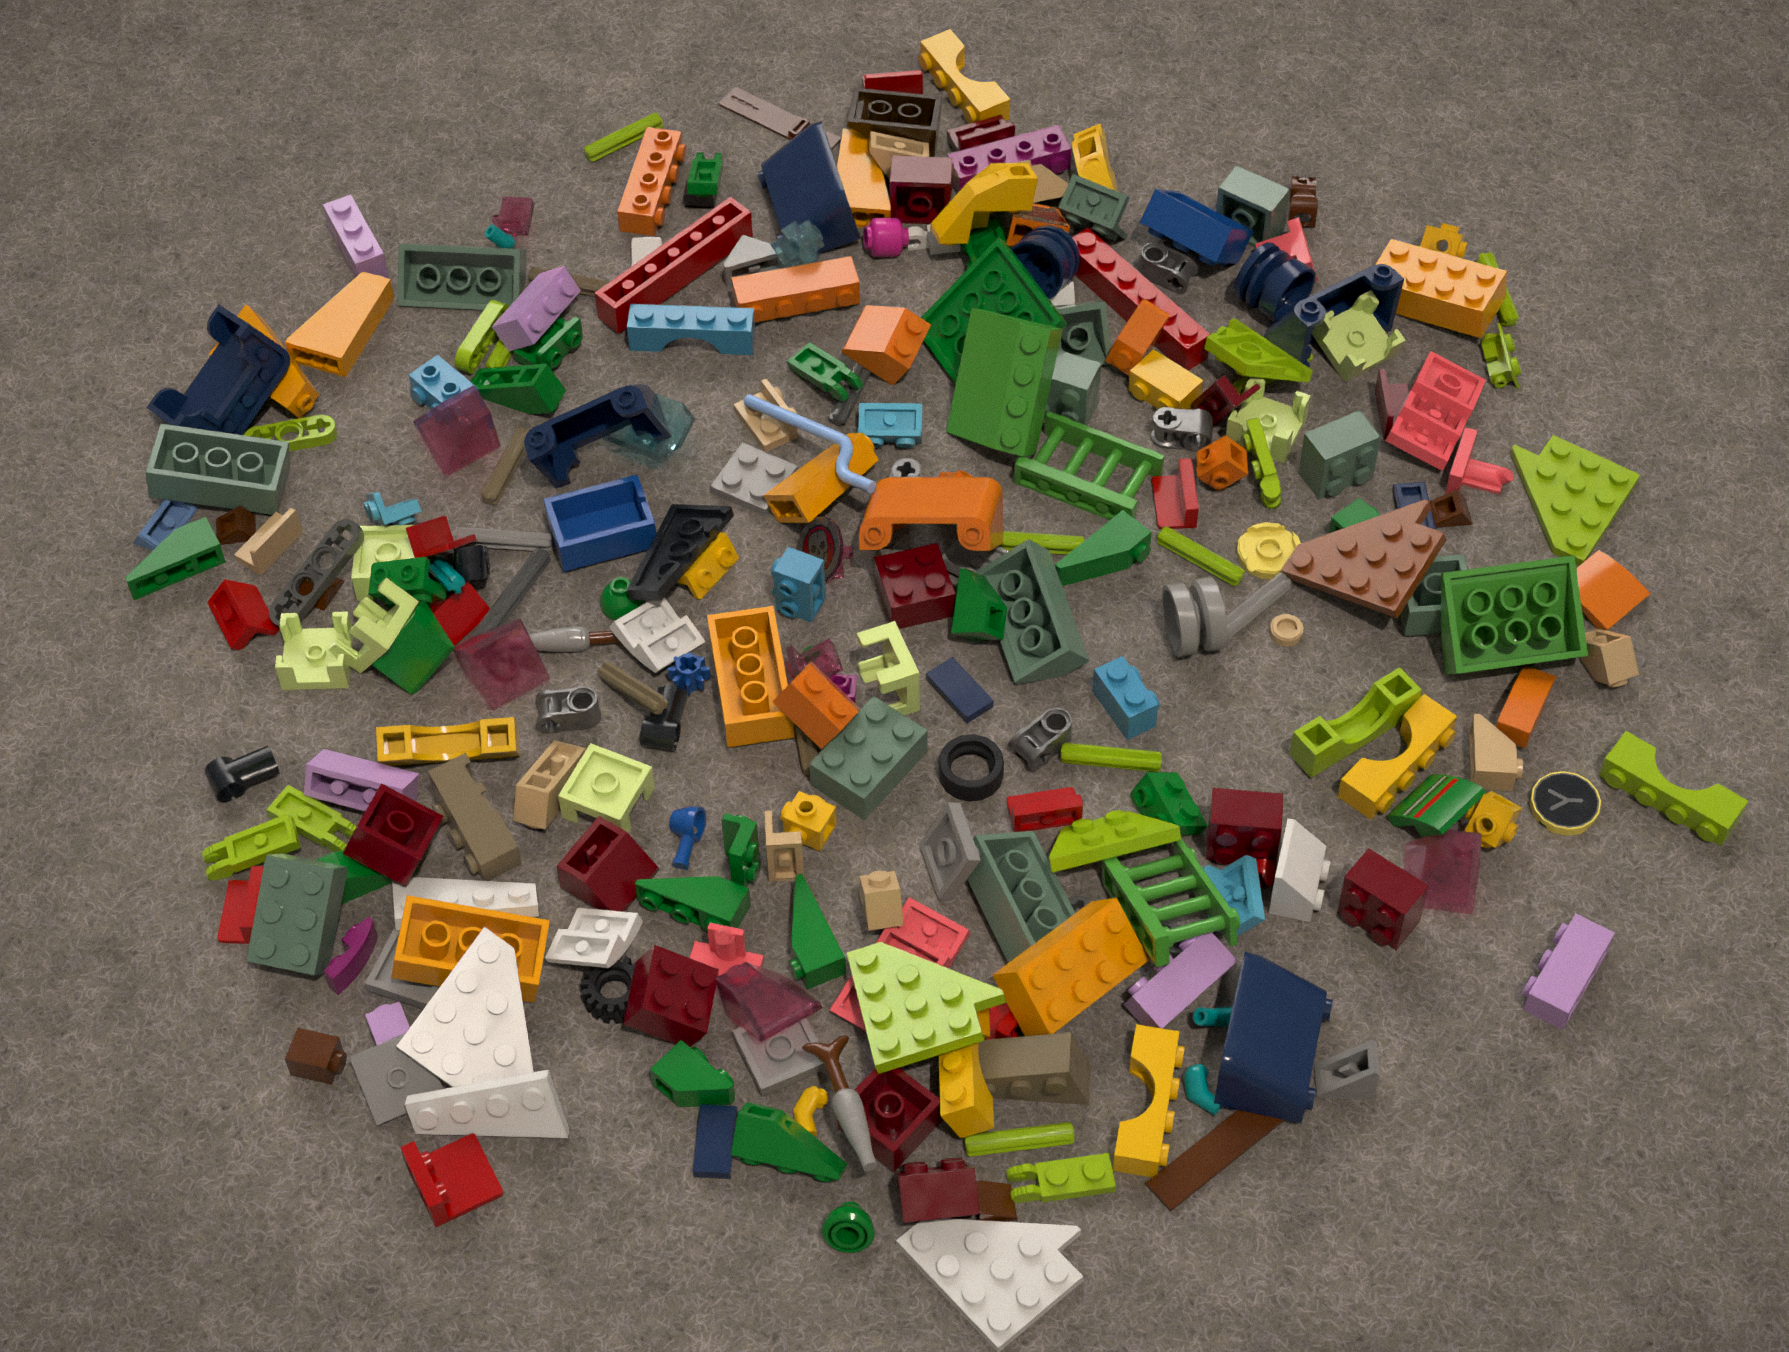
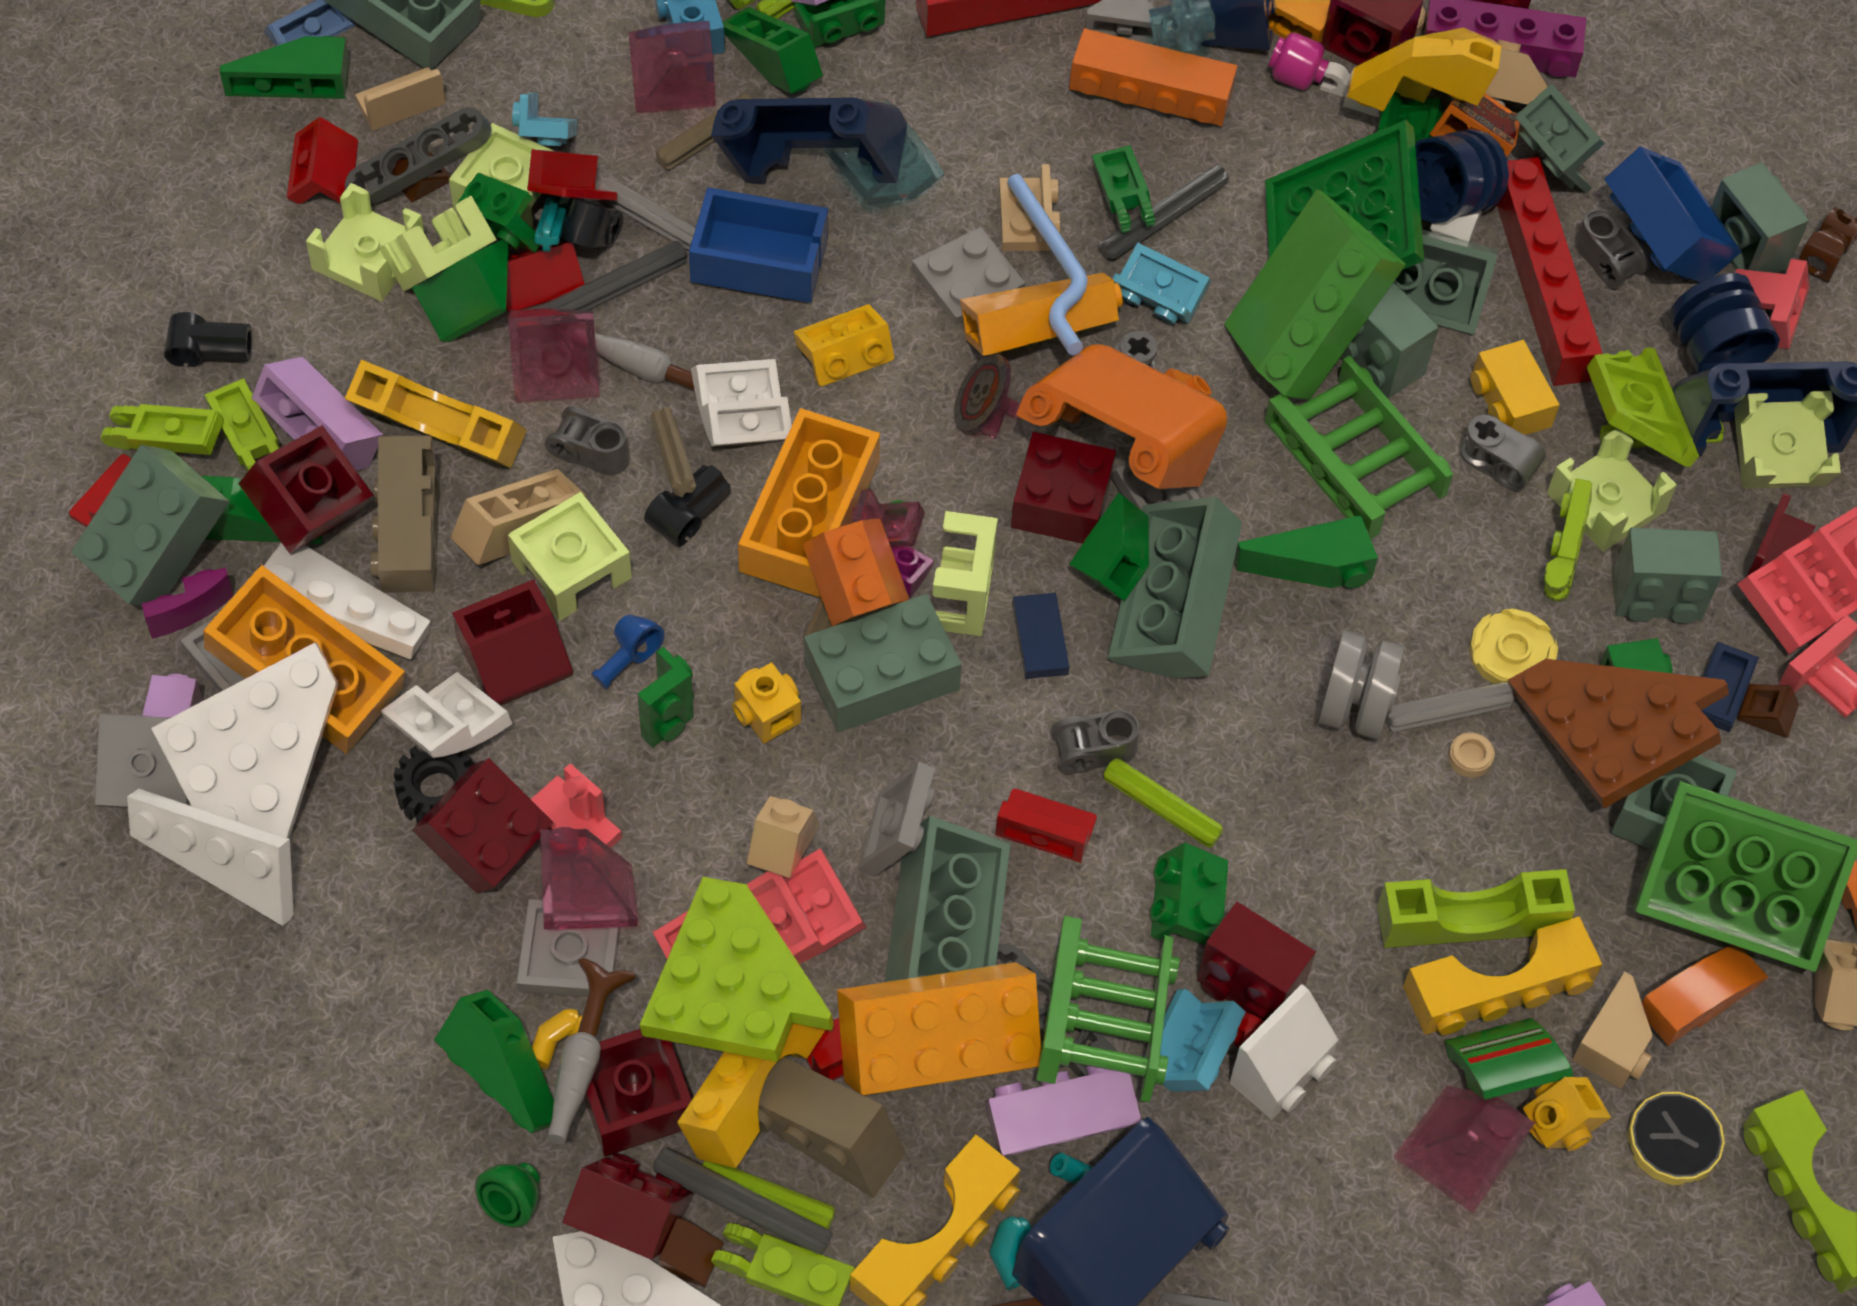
camera: 25 degrees right, 5 degrees up
reddish brown slope [216,505,256,545] -> none
reddish brown brick [285,1028,347,1085] -> none
red bracket [400,1133,504,1228] -> none
green brick [600,577,646,621] -> none
dark azure arch [627,304,756,355] -> none
black wing [627,504,734,601] -> none
green slope [635,876,751,933] -> none
green slope [650,1040,735,1107] -> none
blue gear [668,652,710,695] -> none
dark blue tile [693,1104,738,1179] -> none
tan panel [765,810,804,882] -> none
dark azure brick [771,547,826,623] -> none
green slope [788,873,846,990] -> none
orange slope [841,305,931,385] -> none
black tyre [939,734,1004,802] -> none
lime axle [999,531,1085,555] -> none
lime wing [1048,810,1181,873] -> none
yellow slope [1071,124,1118,192] -> none
dark azure brick [1092,656,1160,740] -> none
orange slope [1105,299,1170,376] -> none
panel [1152,458,1199,530] -> none
lime axle [1157,527,1245,586] -> none
dark red panel [1191,375,1261,426] -> none
orange brick [1196,435,1248,490] -> none
dark red brick [1337,848,1429,951] -> none
none -> dark grey axle [653,1148,832,1255]

